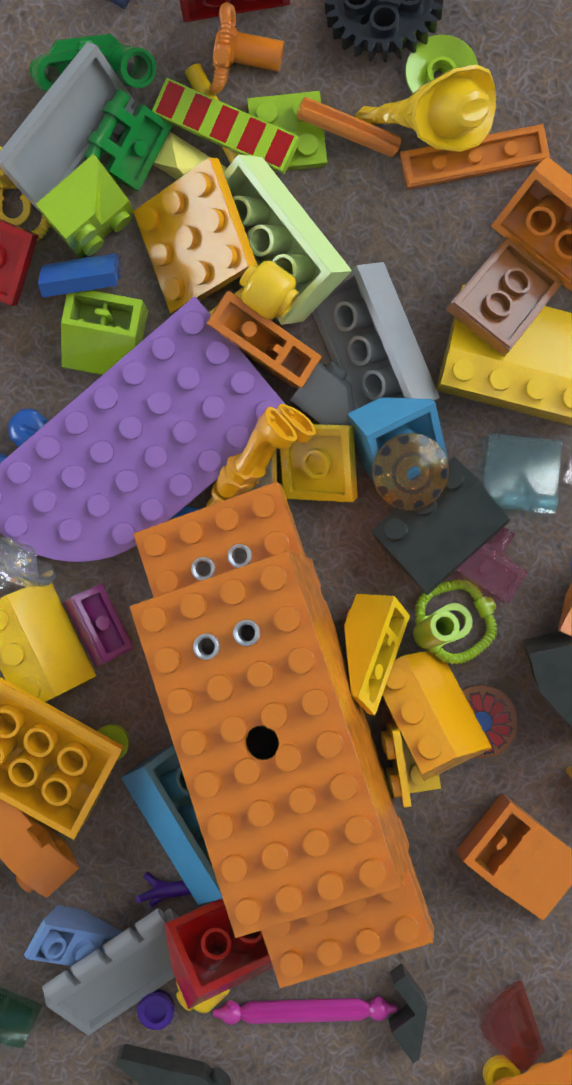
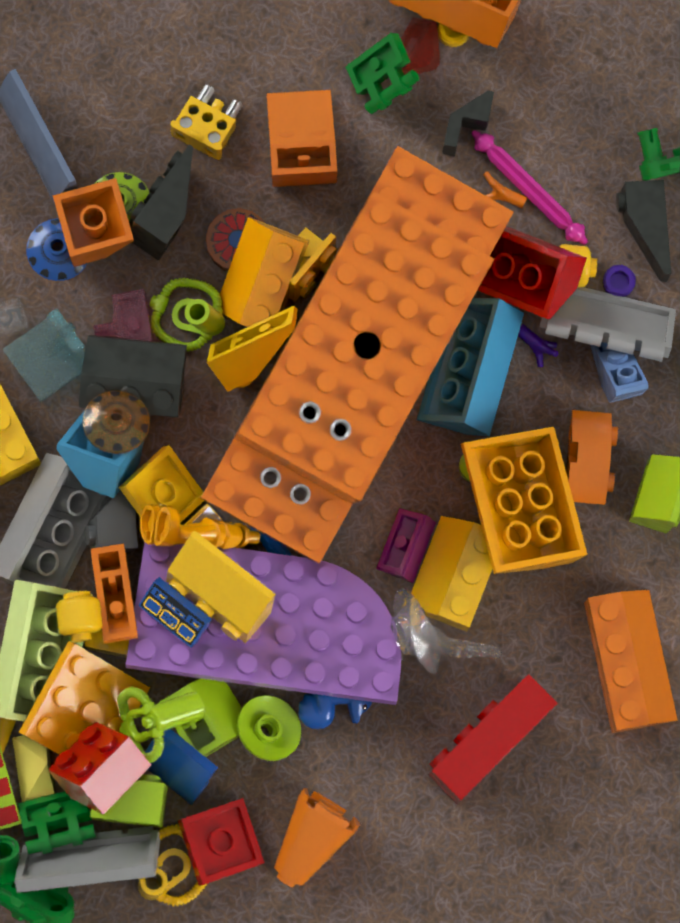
camera: 140 degrees left, 10 degrees down
none -> red brick [48,722,151,815]
none -> lime piece [118,687,205,763]
none -> tile [138,577,212,648]
none -> yellow slope [166,530,276,644]
none -> lime dish [237,695,301,761]
none -> green plate [345,33,420,114]
none -> orange bar [483,171,527,209]

